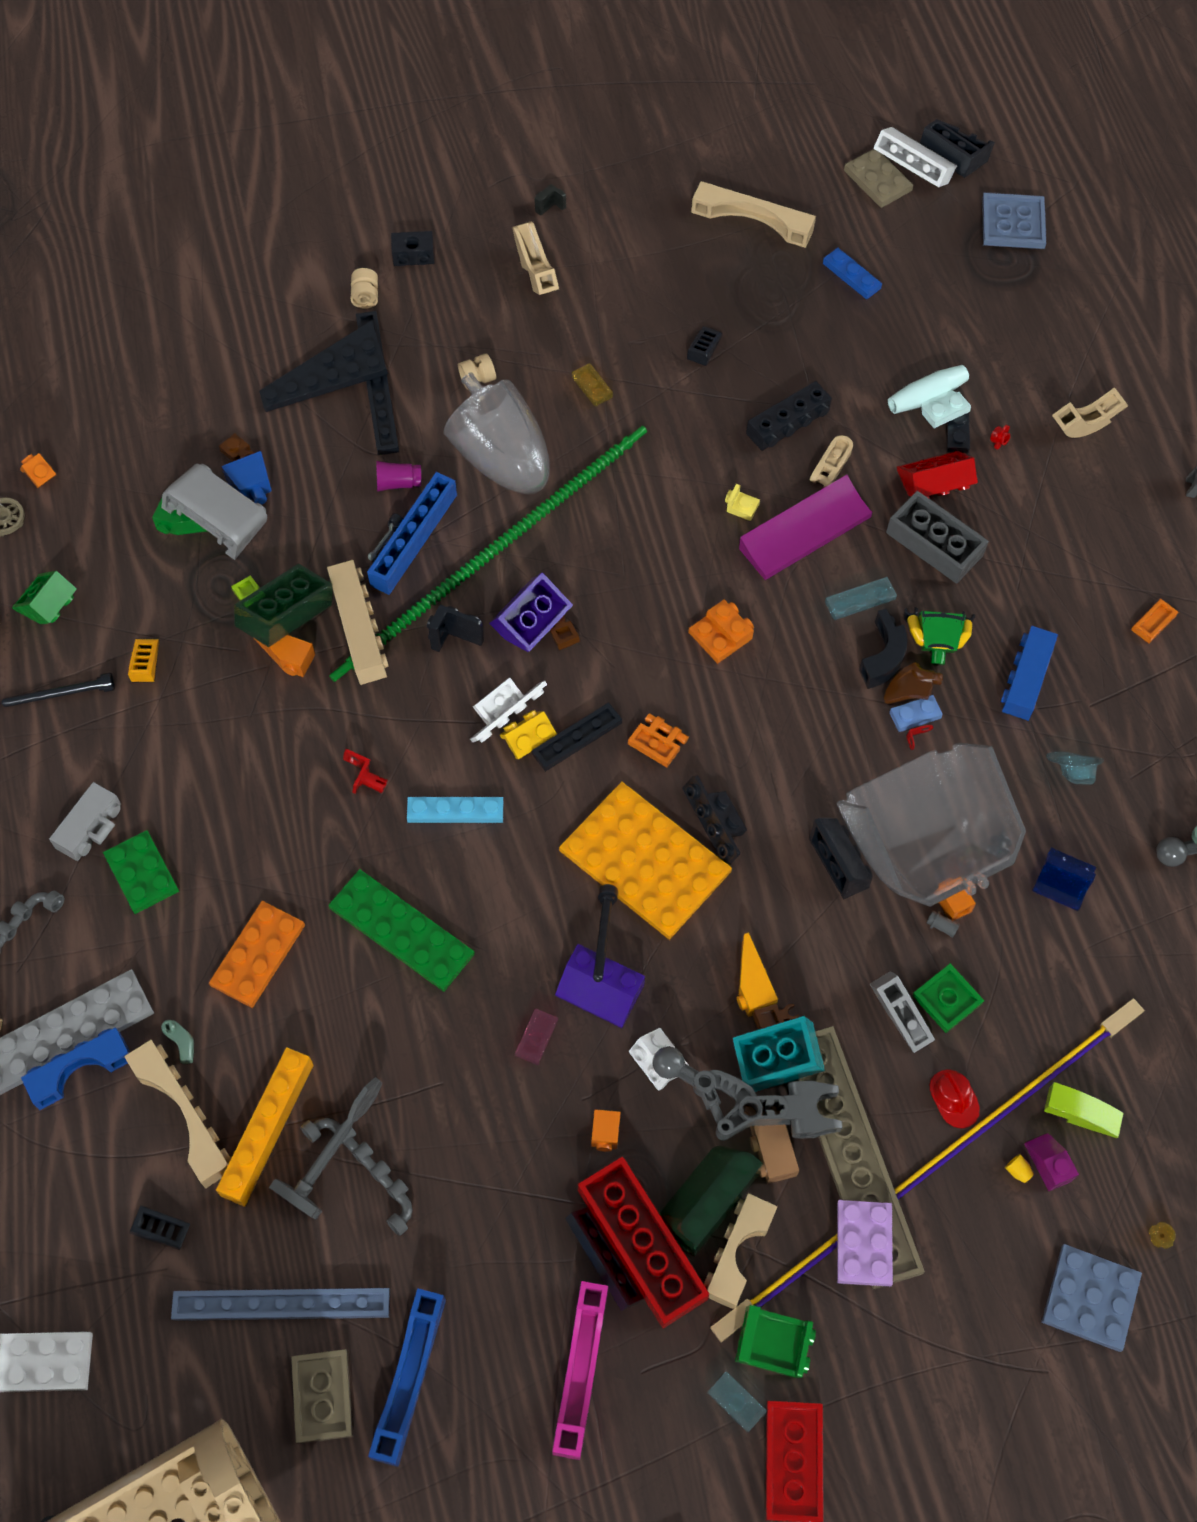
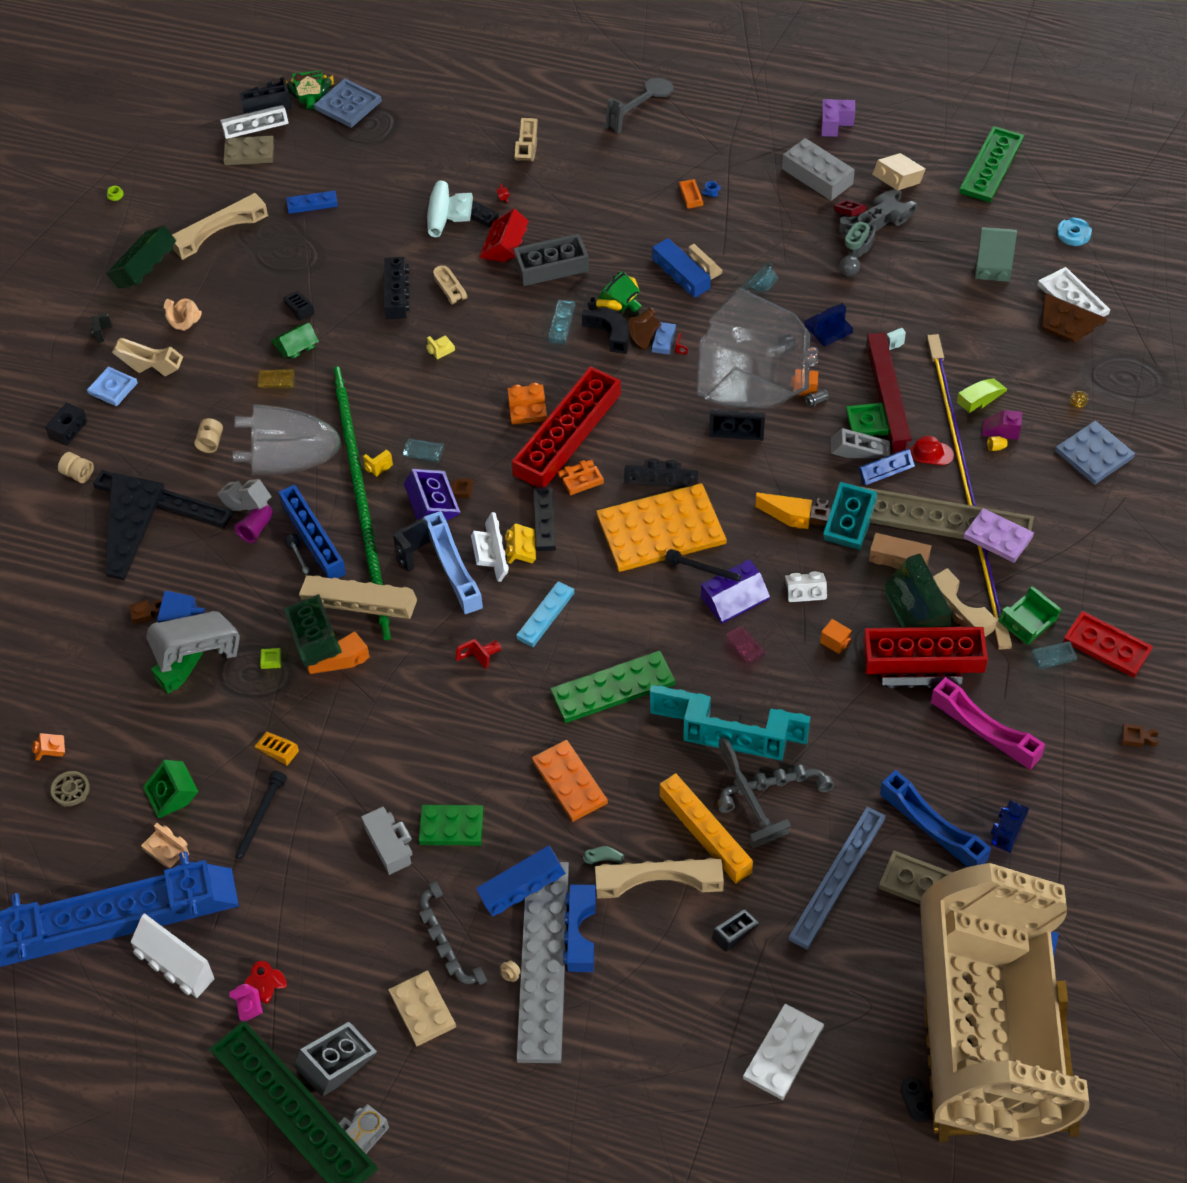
camera: 55 degrees left, 10 degrees down
dark grey piece [652,1046,842,1141] -> none
magenta arch [739,475,872,580] -> none
none -> light blue plate [87,366,138,407]
none -> clear green brick [106,225,176,289]
none -> lime plate [107,186,124,201]
none -> light nougat helmet [163,298,202,331]
none -> light grey arch [217,479,271,511]
none -> green slope [271,322,319,359]
none -> torso [286,70,334,110]
none -> yellow bracket [363,449,393,477]
none -> clear light blue plate [403,438,444,462]
none -> light blue arch [424,511,483,614]
none -> blue brick [476,845,566,916]
none -> red brick [512,366,621,488]
none -> teal bracket [650,685,811,761]
none -> tan bracket [688,244,722,280]
none -> blue plate [702,181,721,197]
none -> plate [858,449,915,485]
none -> dark red tile [866,332,912,453]
none -> light aqua plate [886,328,906,350]
none -> clear blue brick [990,800,1029,853]

